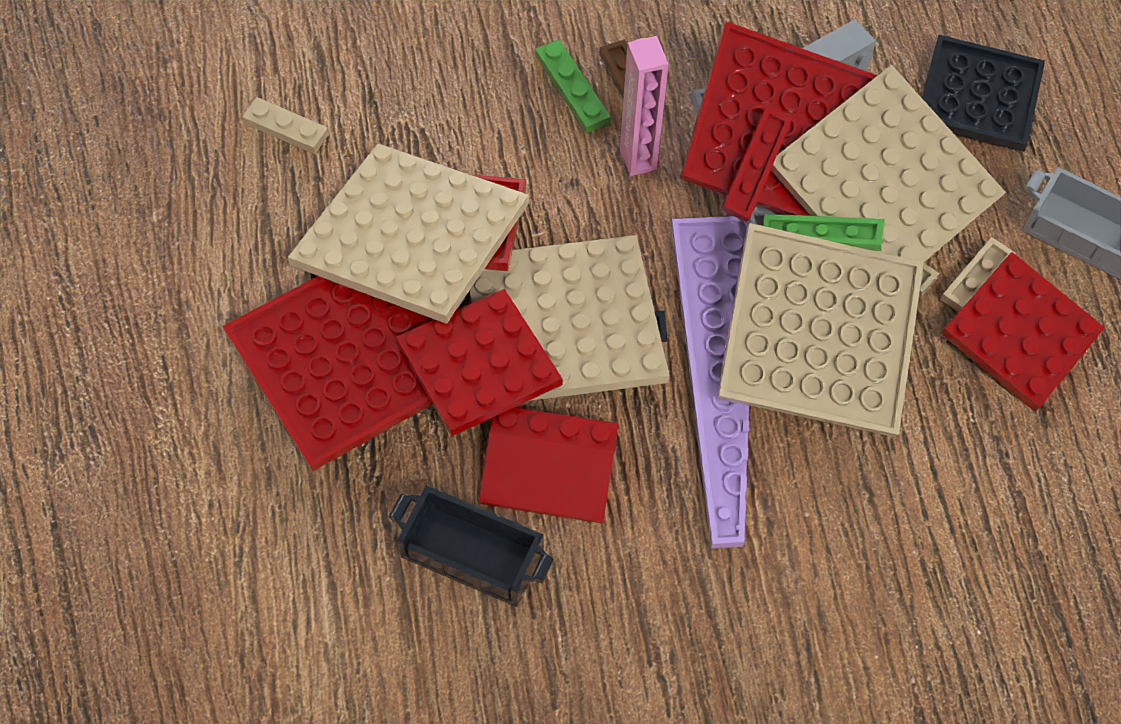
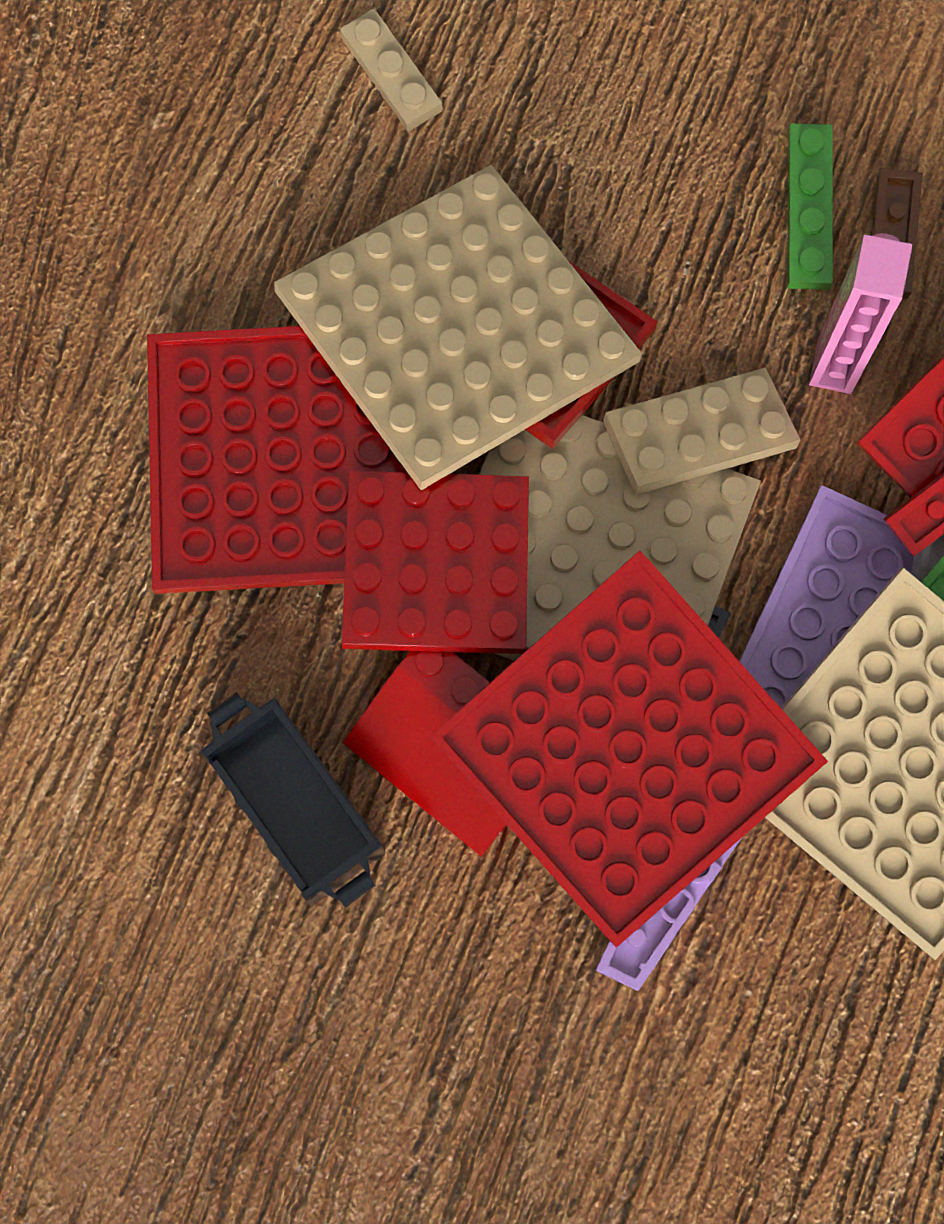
camera: 35 degrees right, 15 degrees up
none -> red plate [429,550,828,948]
none -> tan plate [603,367,800,495]

